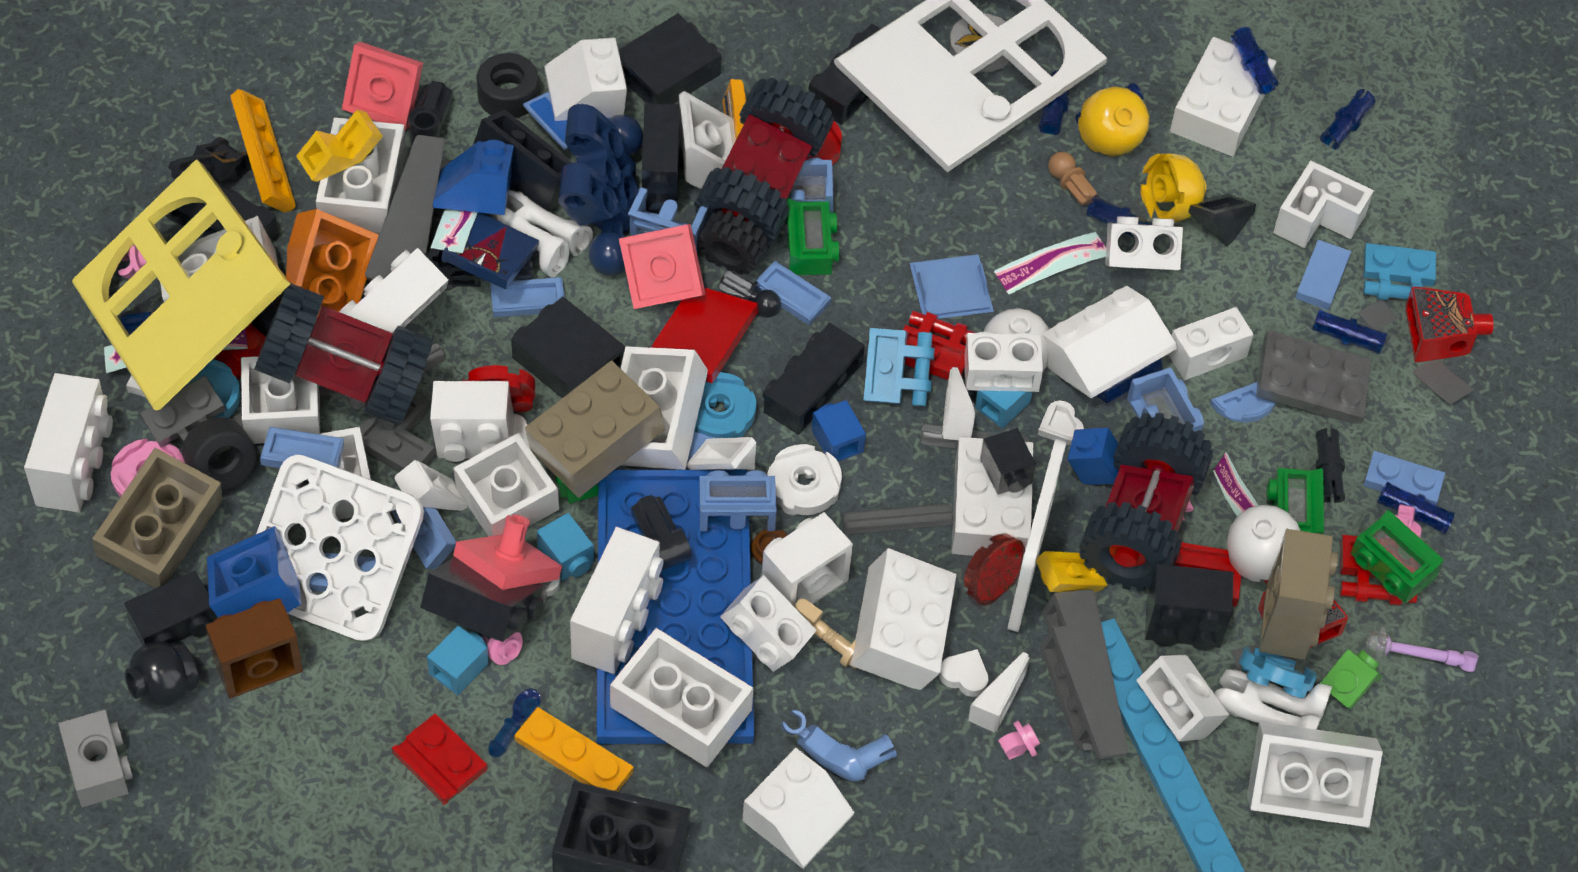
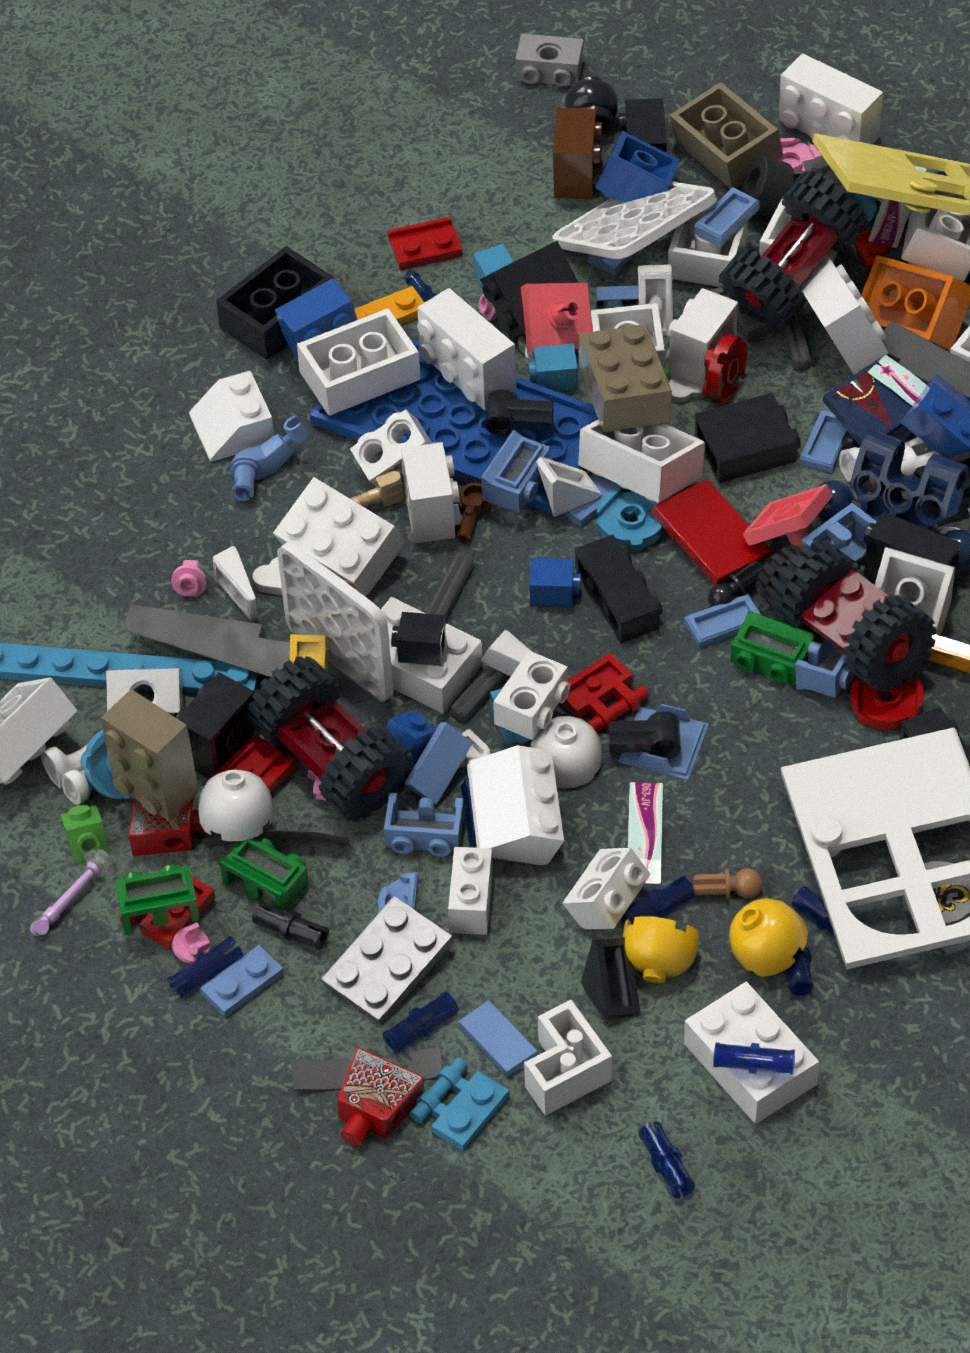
camera: 125 degrees right, 5 degrees down
white plate [767,444,842,515] -> none
dark azure plate [864,328,935,407] -> none
none -> blue slope [275,278,357,363]
none -> medium blue tile [404,722,473,805]
none -> black piece [608,711,681,760]

